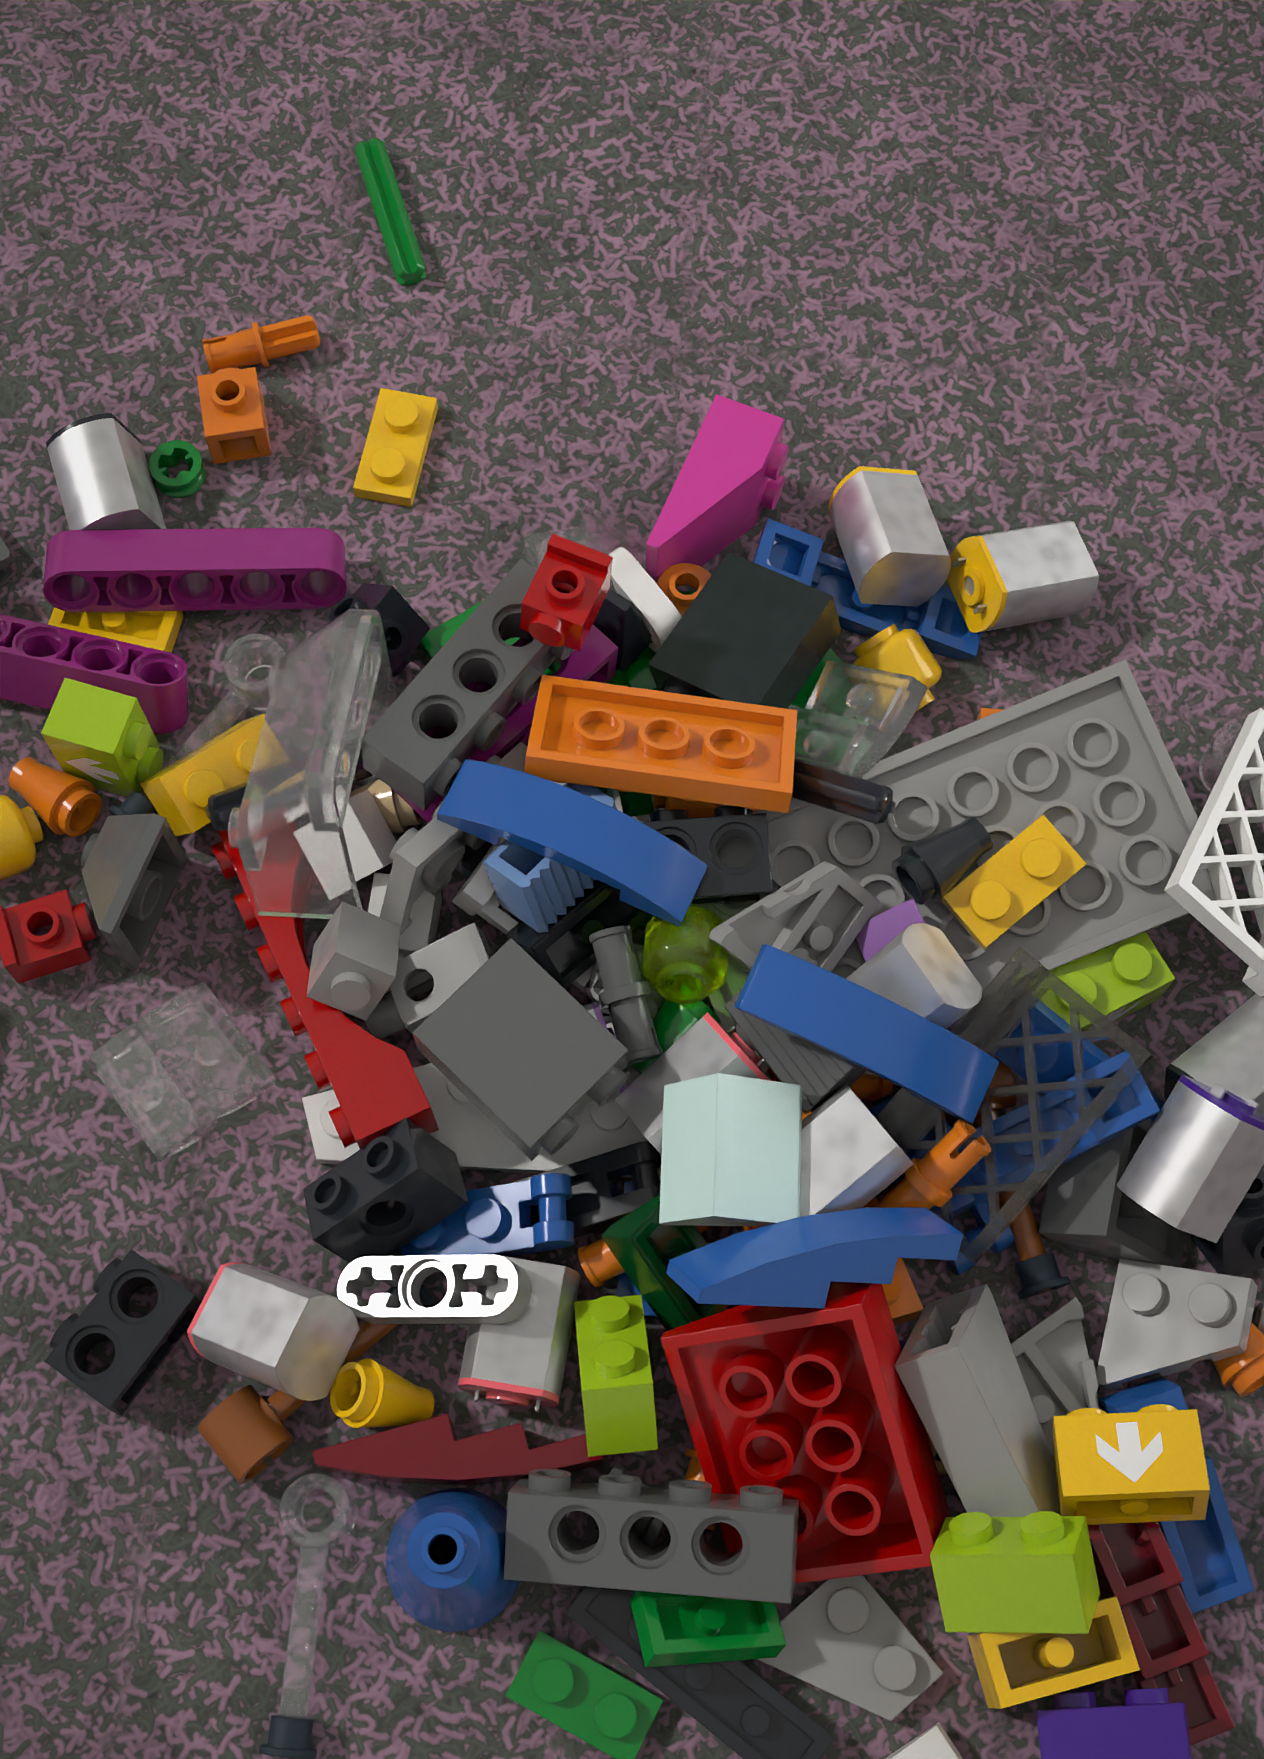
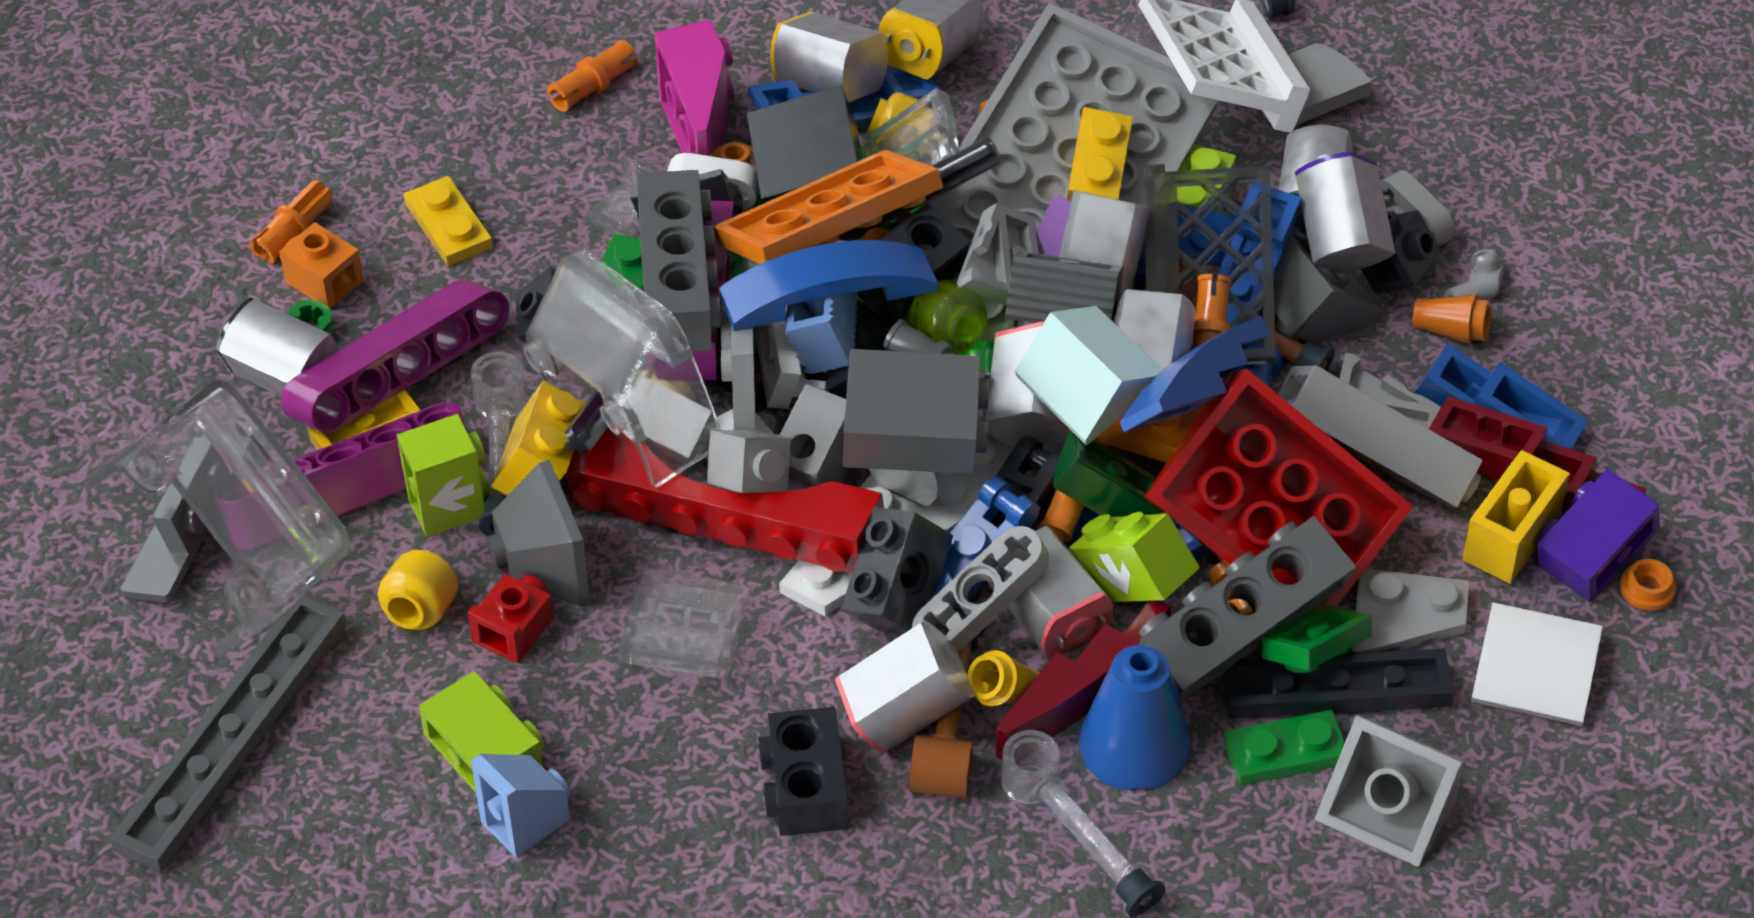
camera: 40 degrees left, 20 degrees down
orange cone [8,757,102,837] -> none
green axle [355,138,427,286] -> none
red brick [520,533,613,652] -> none
blue slope [734,944,999,1124] -> none
black cone [892,817,993,905] -> none
lime brick [930,1511,1100,1634] -> none
yellow brick [1052,1404,1210,1525] -> none
light grey wing [1096,1258,1258,1391] -> none
none -> orange pin [547,40,638,112]

